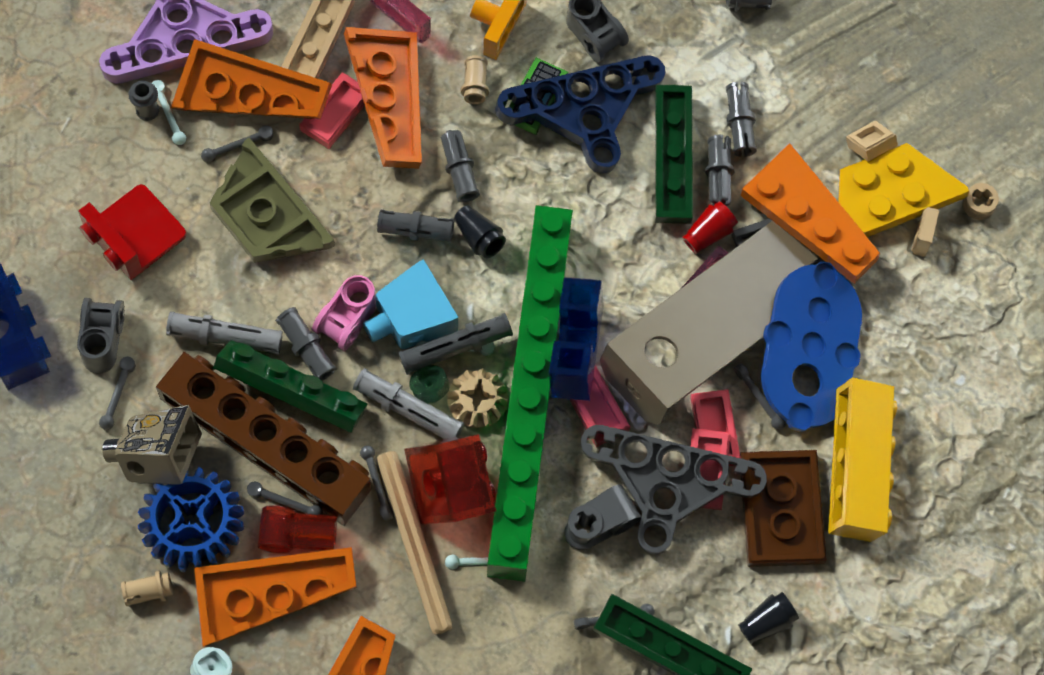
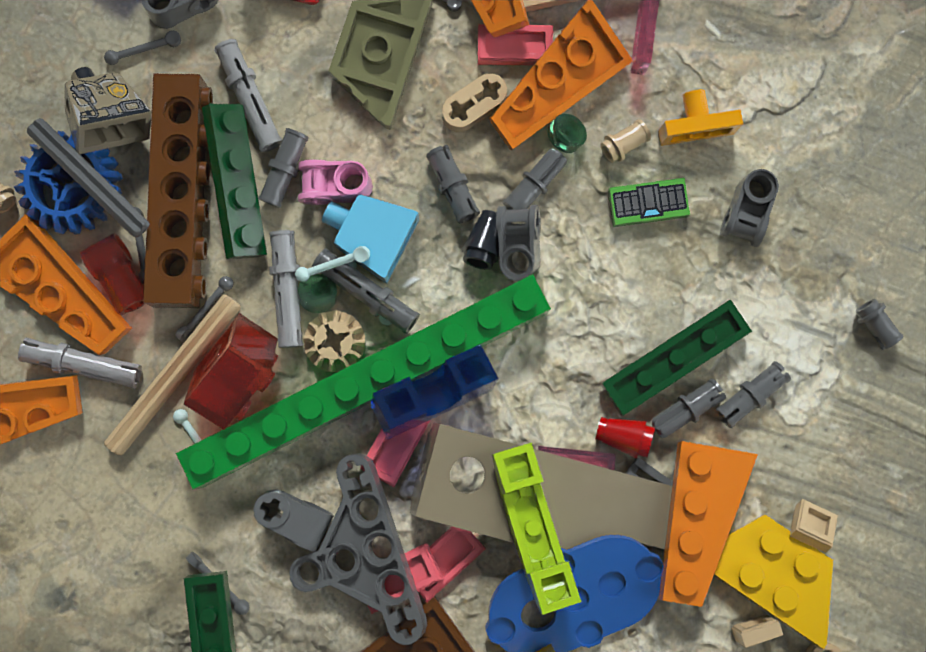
camera: 55 degrees right, 15 degrees up
dark blue beam [495,55,666,174] -> none
dark grey hinge [734,363,786,430] -> none
none -> light grey pin [18,337,142,389]
none -> dark grey axle [27,118,150,238]
none -> light aqua hinge [295,246,370,282]
none -> tan beam [442,73,507,132]
none -> lime slope [492,442,581,615]
none -> dark grey piece [496,205,541,281]
none -> clear green tile [547,113,587,153]

